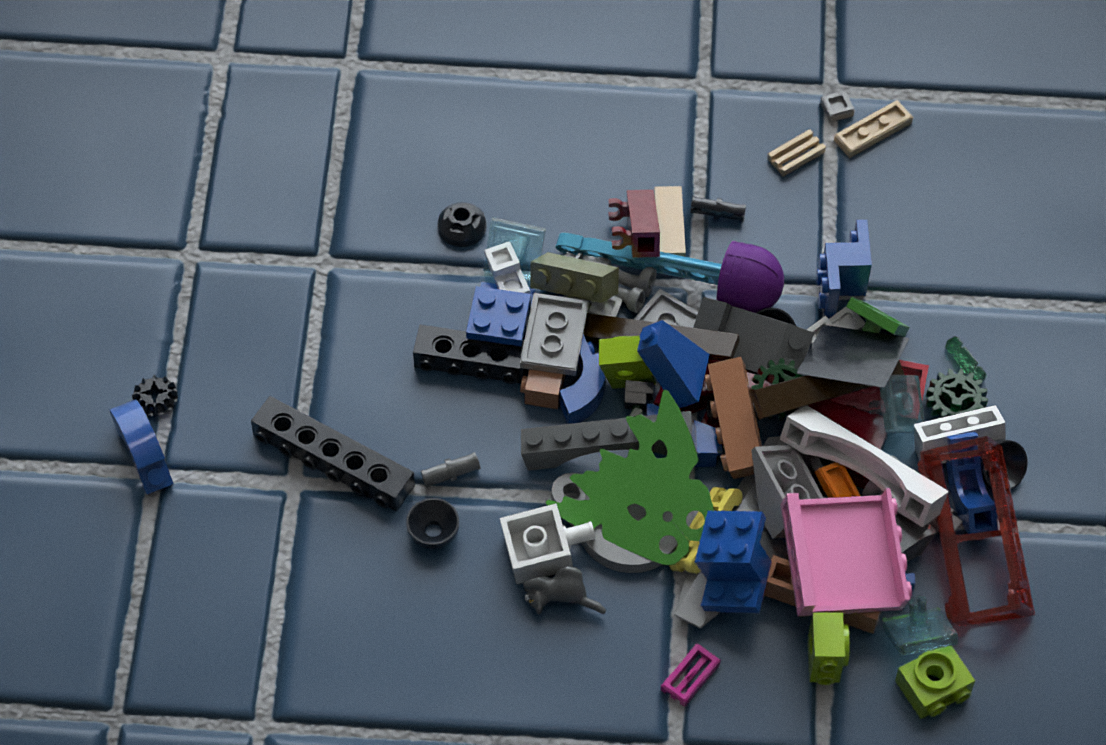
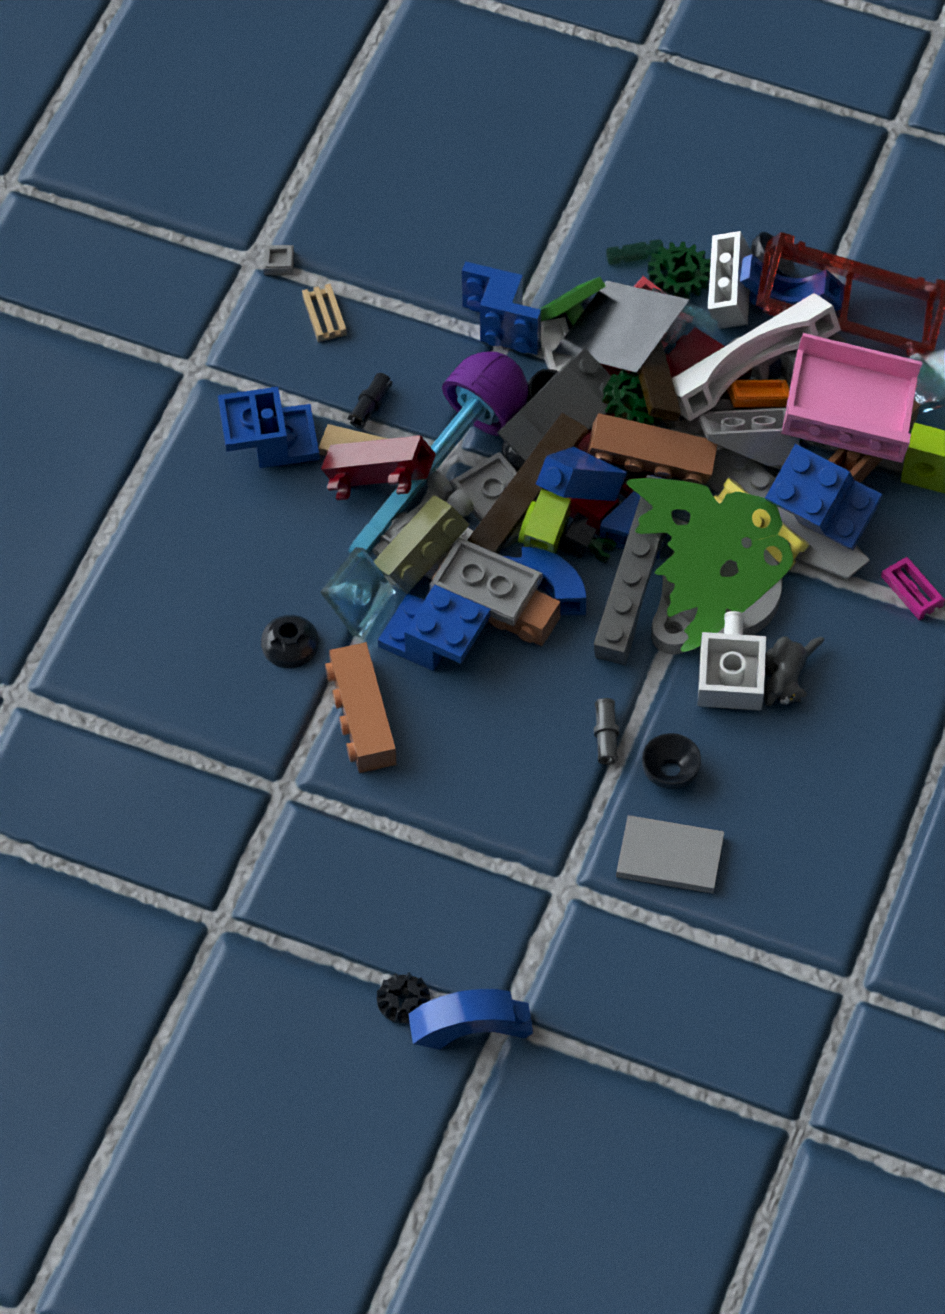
camera: 70 degrees left, 0 degrees up
black brick [251,396,415,512] -> none
black brick [413,324,527,384] -> none
white slope [484,241,530,294] -> none
tan tile [834,100,913,158] -> none
none -> blue bracket [218,387,320,468]
none -> nougat brick [325,642,397,773]
none -> light grey tile [616,815,724,894]

